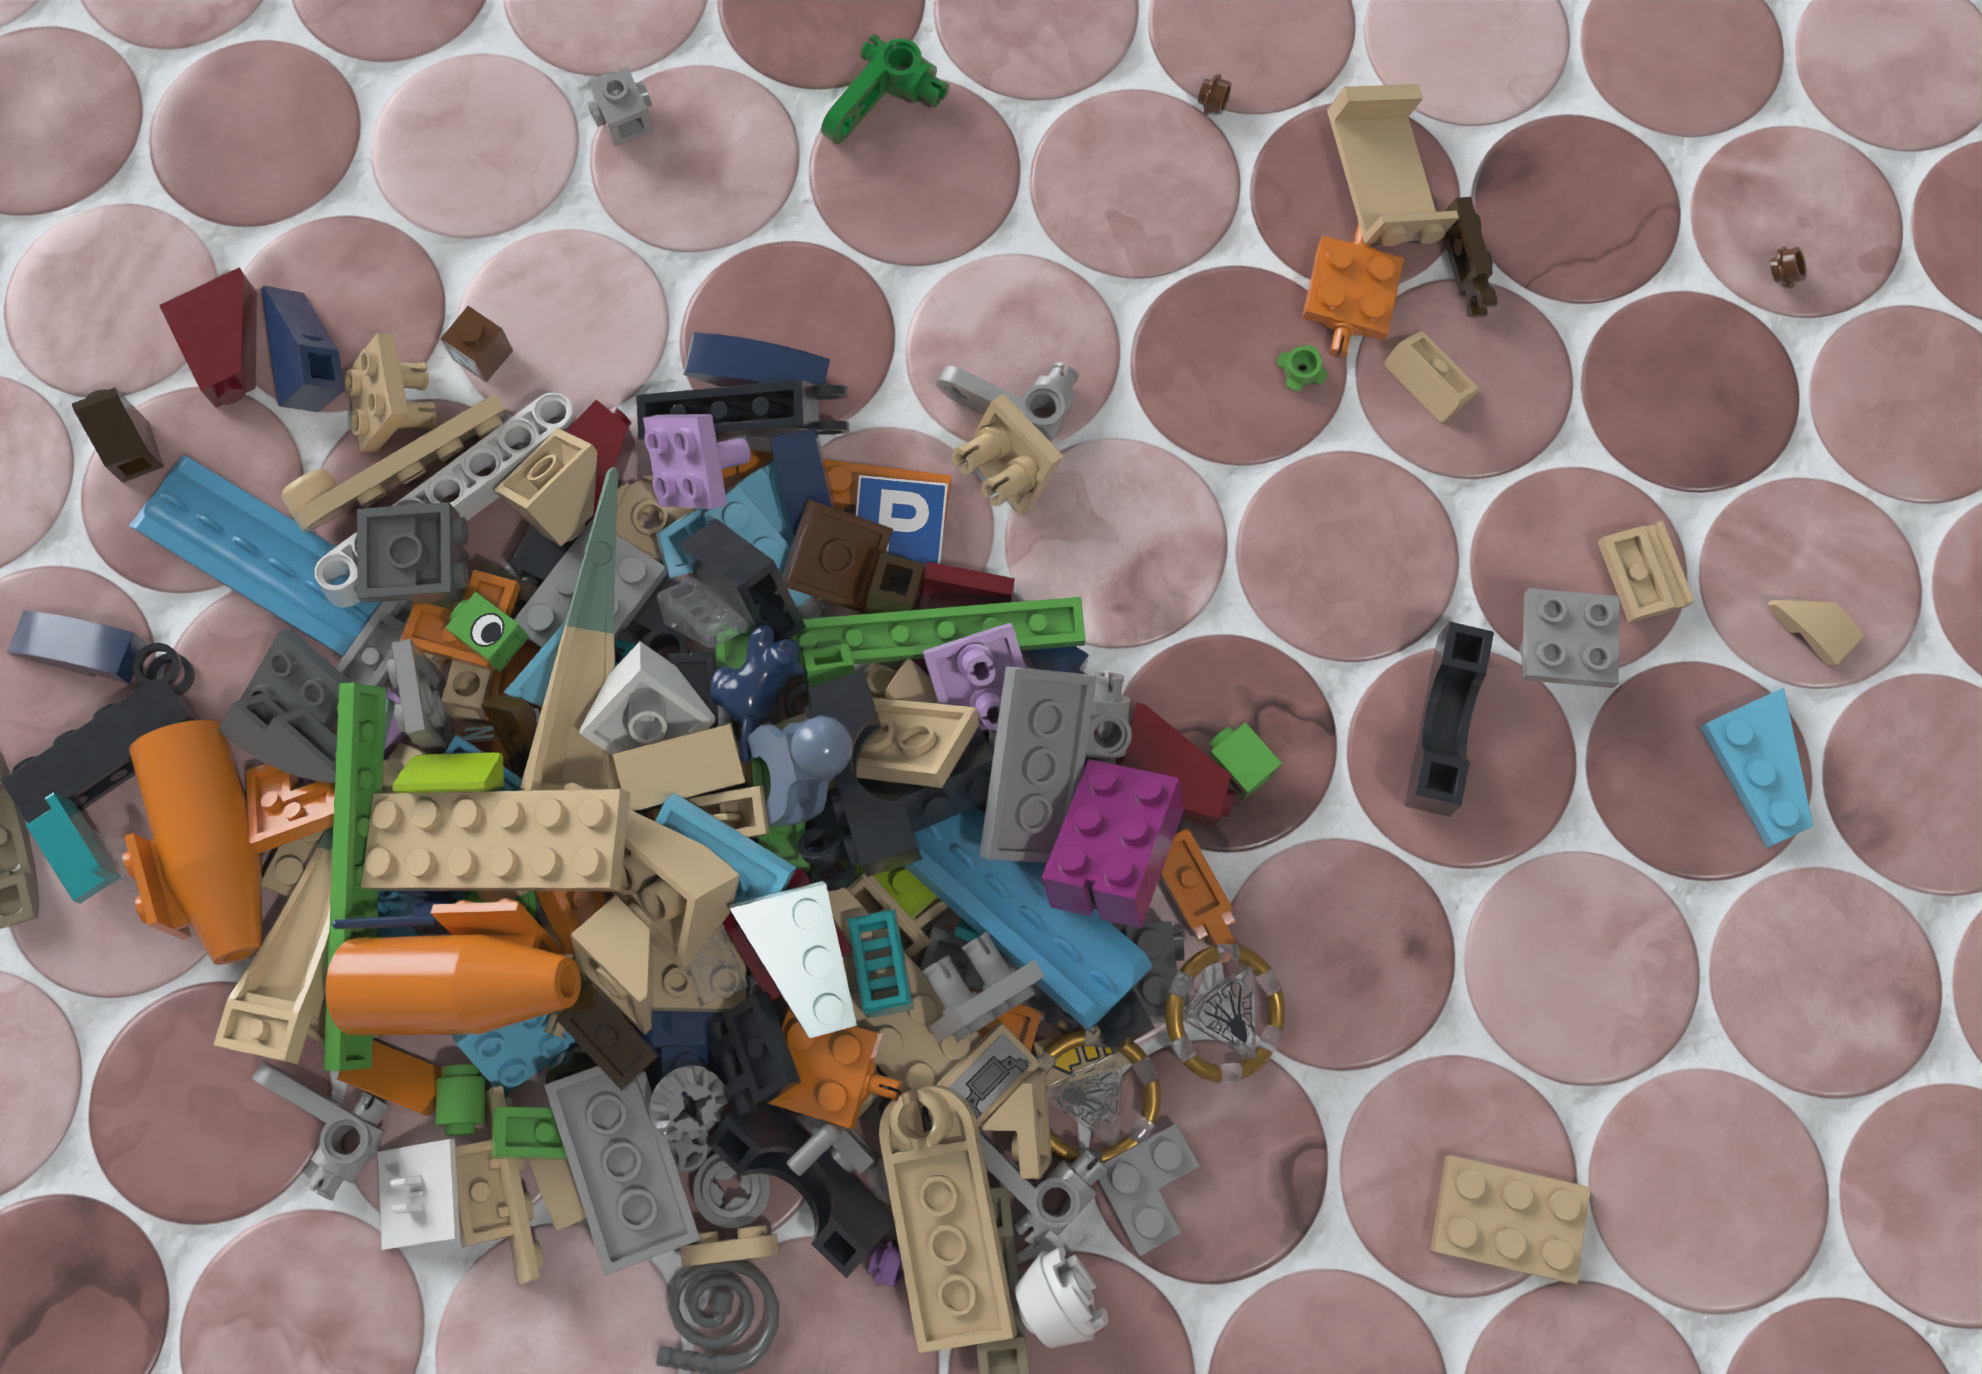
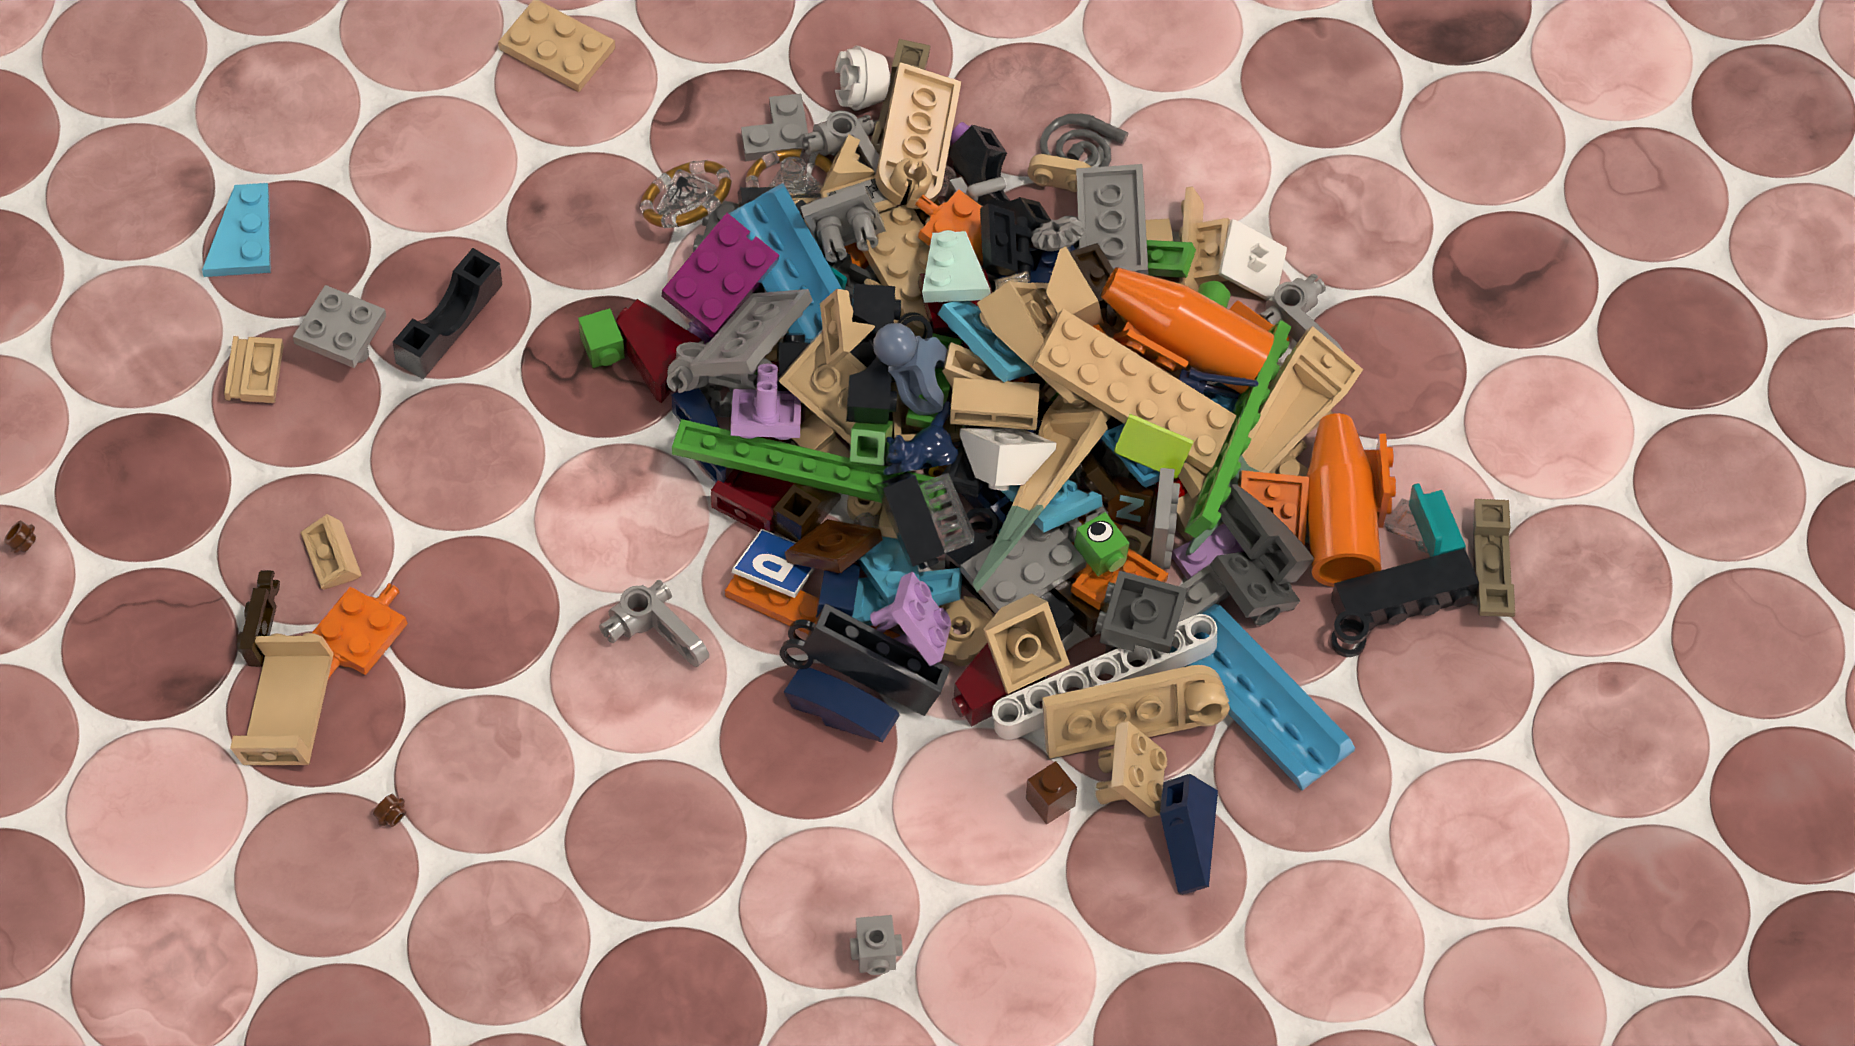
camera: 160 degrees left, 15 degrees down
slope [7,611,147,684] -> none
dark brown slope [71,387,164,483] -> none
dark red slope [159,267,257,408] -> none
light grey gear [693,1153,771,1228] -> none
green piece [821,34,949,144] -> none
teal slope [847,909,915,1018] -> none
tan plate [951,394,1064,516] -> none
orange hinge [1160,828,1237,958] -> none
bright green plate [1277,345,1327,392] -> none
tan slope [1767,600,1865,665] -> none
none -> tan slope [820,289,875,366]

